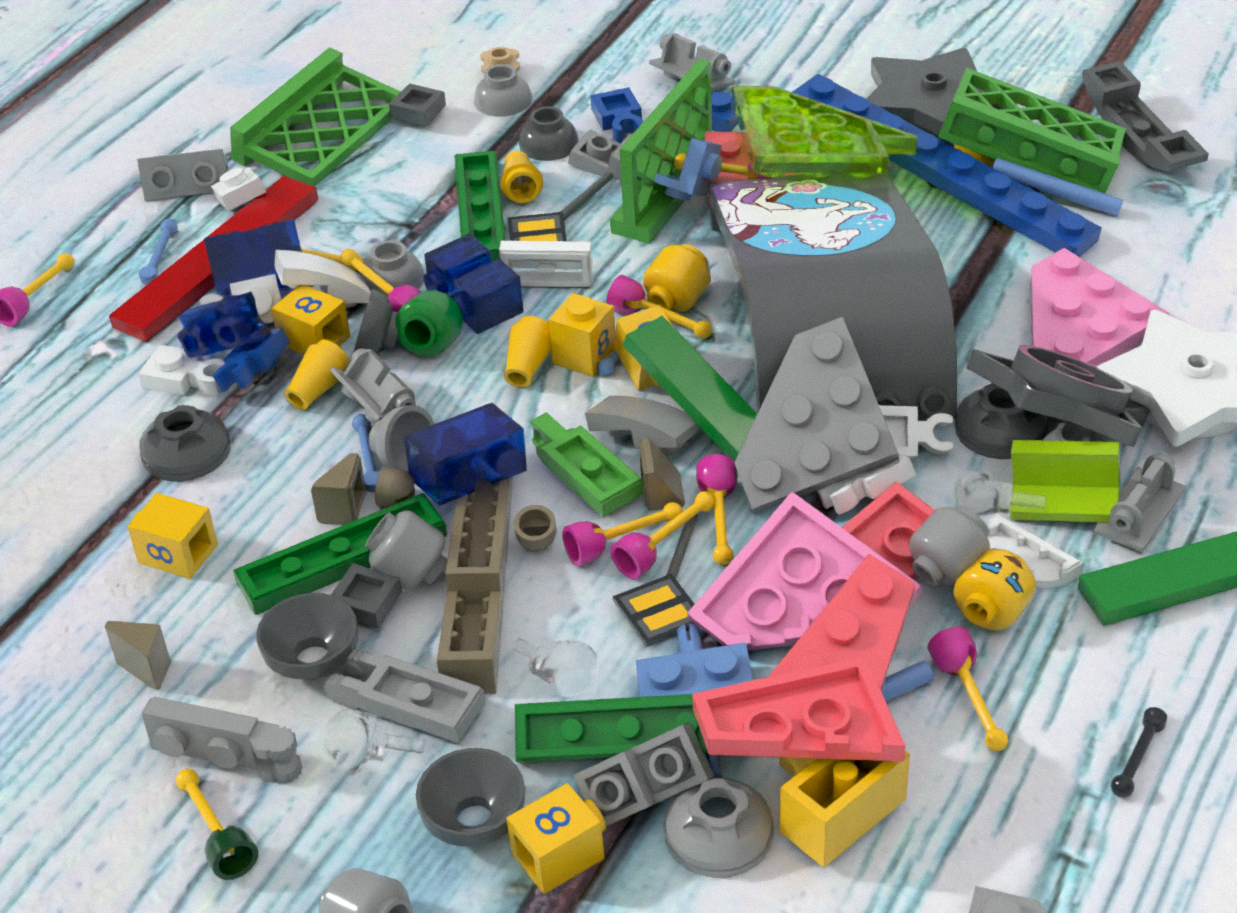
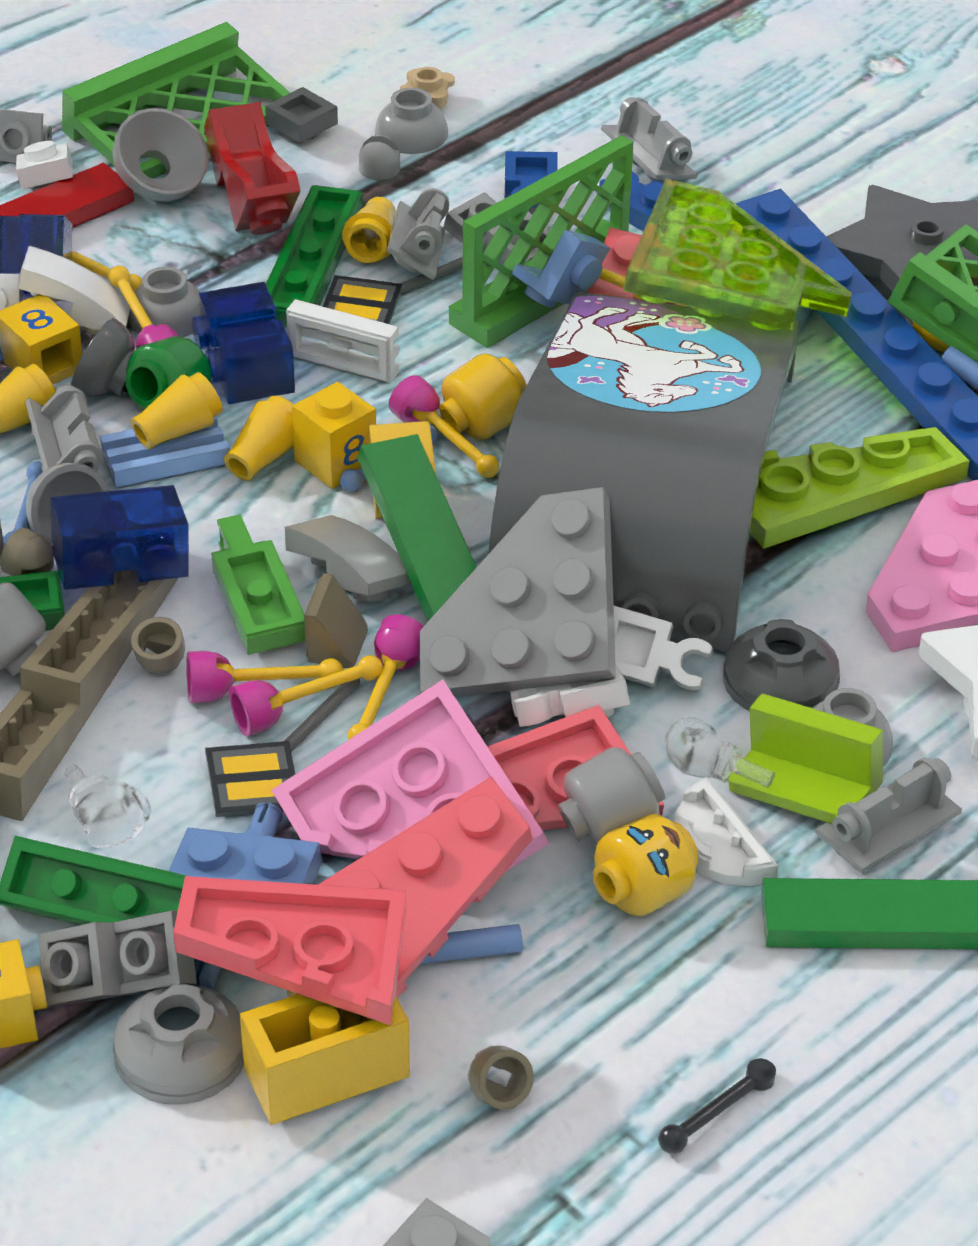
camera: 15 degrees right, 0 degrees up
dark grey piece [519,106,579,161] -> none
hinge [927,626,1008,752] -> none
dark grey plate [966,345,1150,447] -> none
none -> light blue tile [100,417,230,488]
none -> light grey piece [112,108,209,201]
none -> yellow cone [130,372,223,450]
none -> red arch [204,102,301,235]
none -> light grey hinge [359,135,400,180]
none -> light grey hinge [387,188,450,280]
none -> dark tan hinge [467,1045,534,1110]
none -> lime wing [750,427,969,549]

